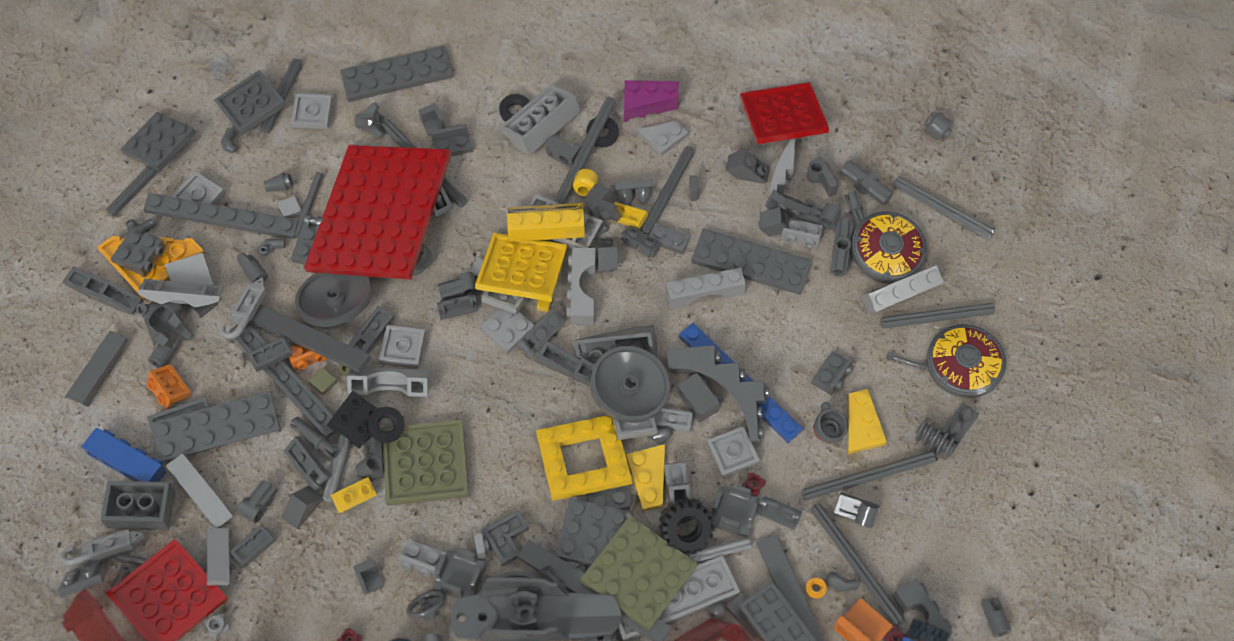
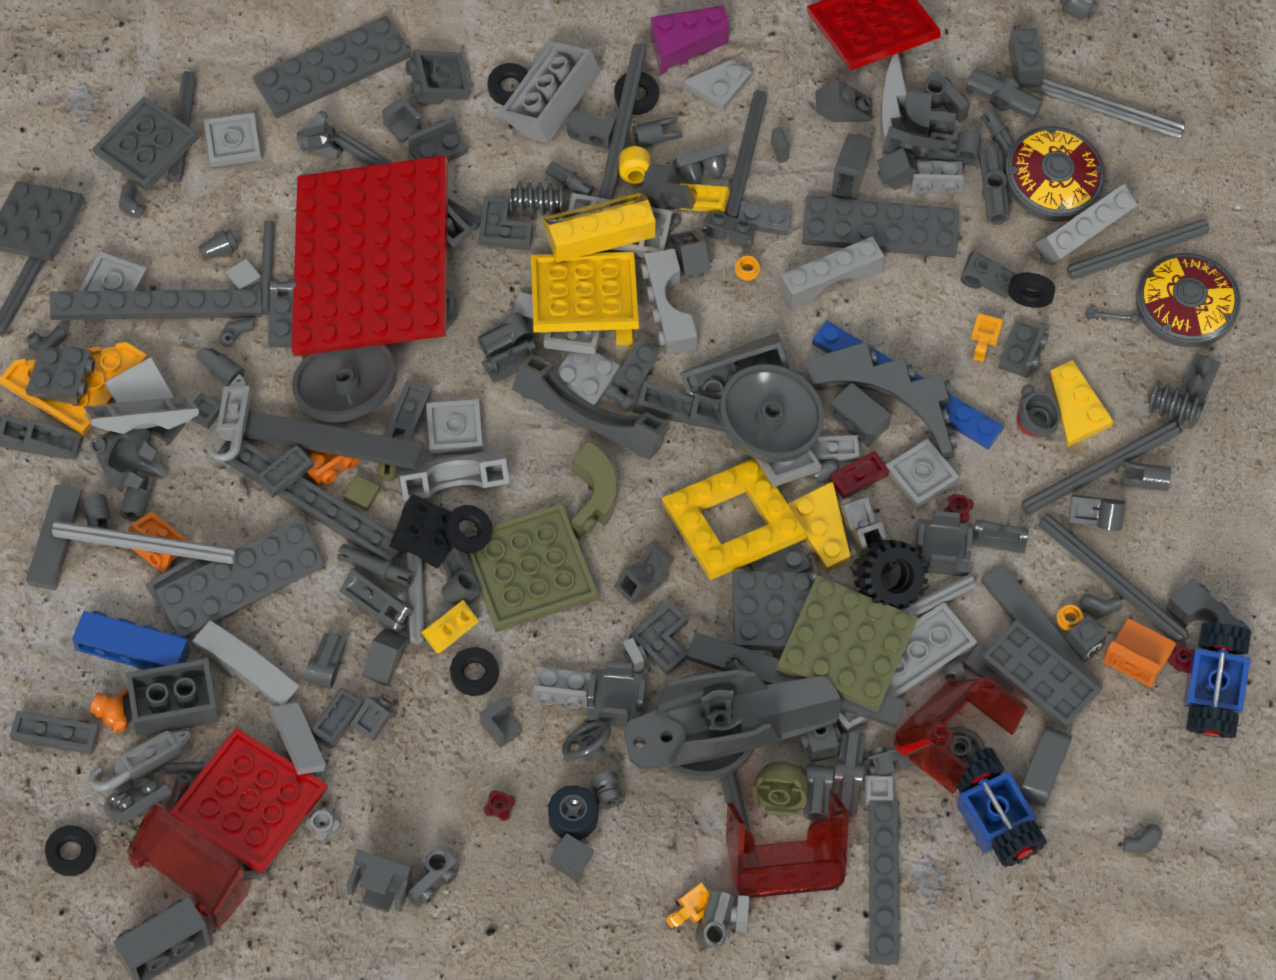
camera: 15 degrees left, 0 degrees up
none -> dark grey plate [10,711,99,755]
none -> black tyre [44,825,96,876]
none -> light grey axle [52,521,236,564]
none -> dark grey hinge [83,494,113,529]
none -> orange animal [90,688,129,733]
none -> dark grey plate [191,393,221,429]
none -> dark grey bracket [350,696,397,740]
none -> dark grey plate [405,50,471,104]
none -> black tyre [450,647,499,696]
none -> dark grey plate [478,196,532,250]
none -> dark grey piece [510,181,563,216]
none -> dark grey arch [512,354,669,460]
none -> dark grey axle [546,162,595,196]
none -> olive arch [571,441,617,539]
none -> flat silver brick [614,540,675,604]
none -> dark grey hinge [633,116,682,147]
none -> light orange plate [734,256,760,281]
none -> dark red plate [829,451,889,500]
none -> dark grey slope [831,133,873,200]
none -> dark grey brick [904,91,956,135]
none -> dark grey plate [960,250,1016,299]
none -> light orange plate [971,313,1003,362]
none -> dark grey brick [1008,28,1045,88]
none -> black tyre [1008,272,1055,308]
none -> dark grey brick [1066,615,1107,662]
none -> dark grey hinge [1120,461,1171,491]

